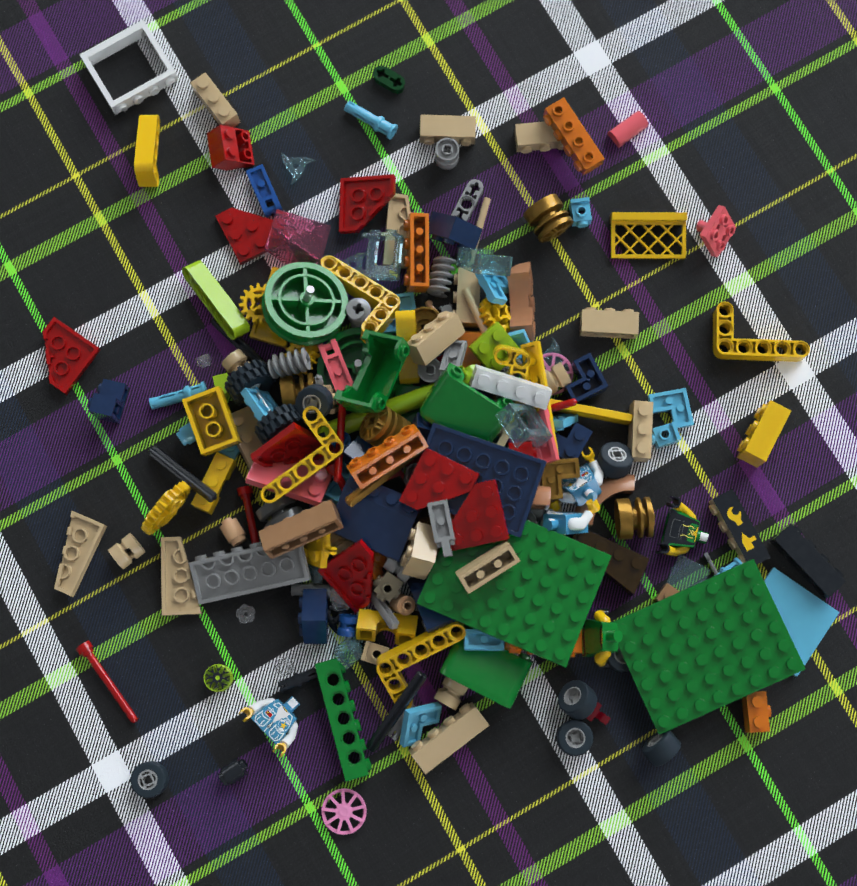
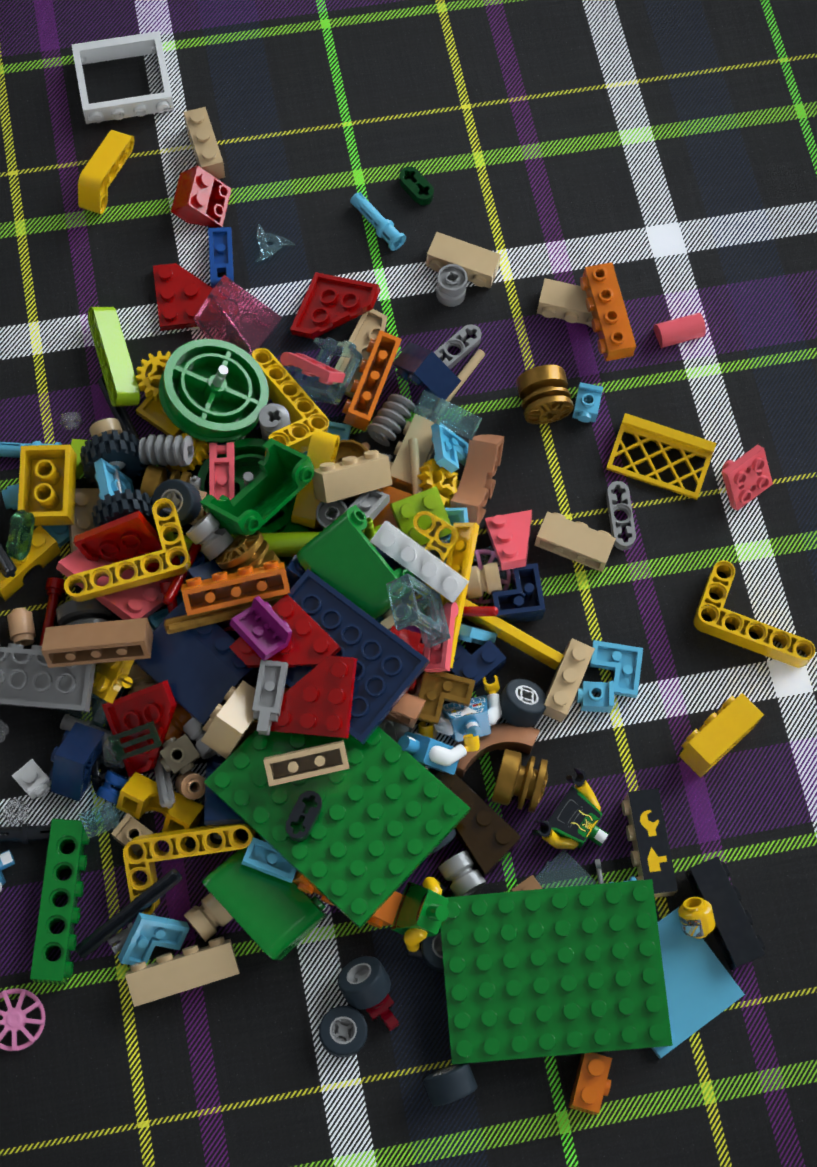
camera: 15 degrees right, 10 degrees down
none -> clear green plate [6,510,35,561]
none -> white bracket [12,759,51,800]
none -> clear green tile [108,721,162,762]
none -> light grey wheel [186,512,234,561]
none -> magenta bracket [230,596,292,661]
none -> coral plate [280,352,346,385]
none -> black beam [286,791,323,842]
none -> light grey wheel [438,850,486,897]
none -> coral wing [485,510,532,571]
none -> light grey beam [606,481,636,550]
none -> yellow head [678,897,716,939]

